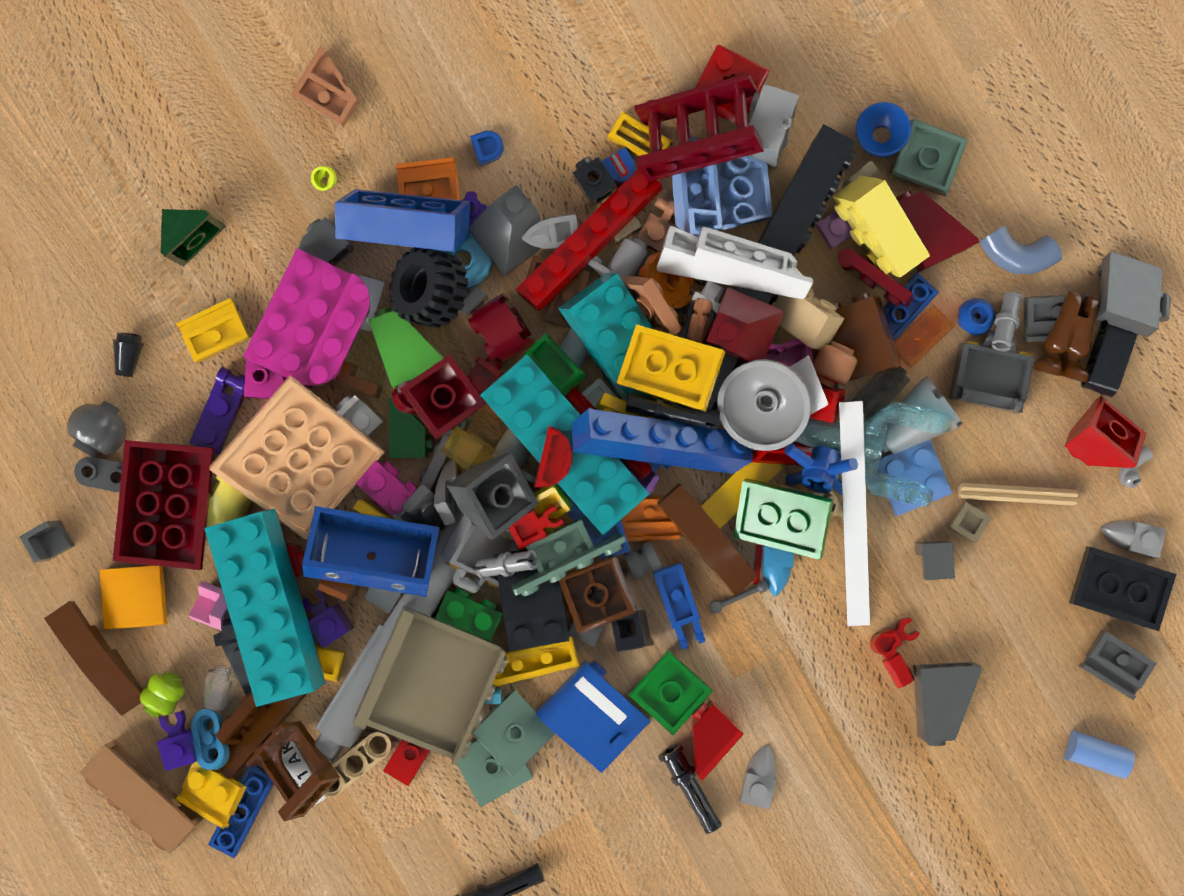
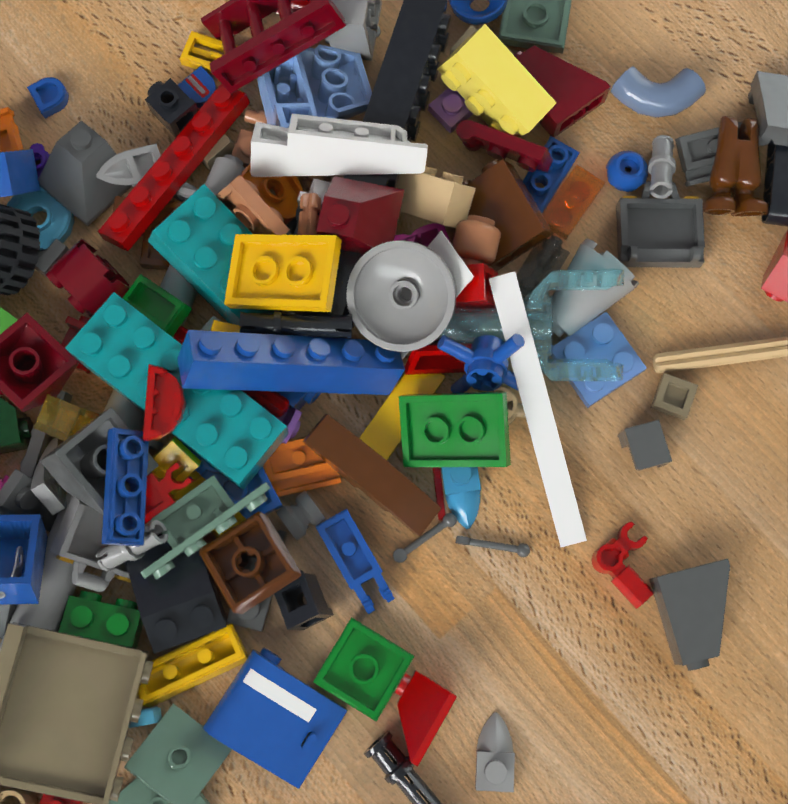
camera: 10 degrees left, 10 degrees down
none -> blue tile [102,428,149,547]
none -> dark grey hinge [455,536,530,557]

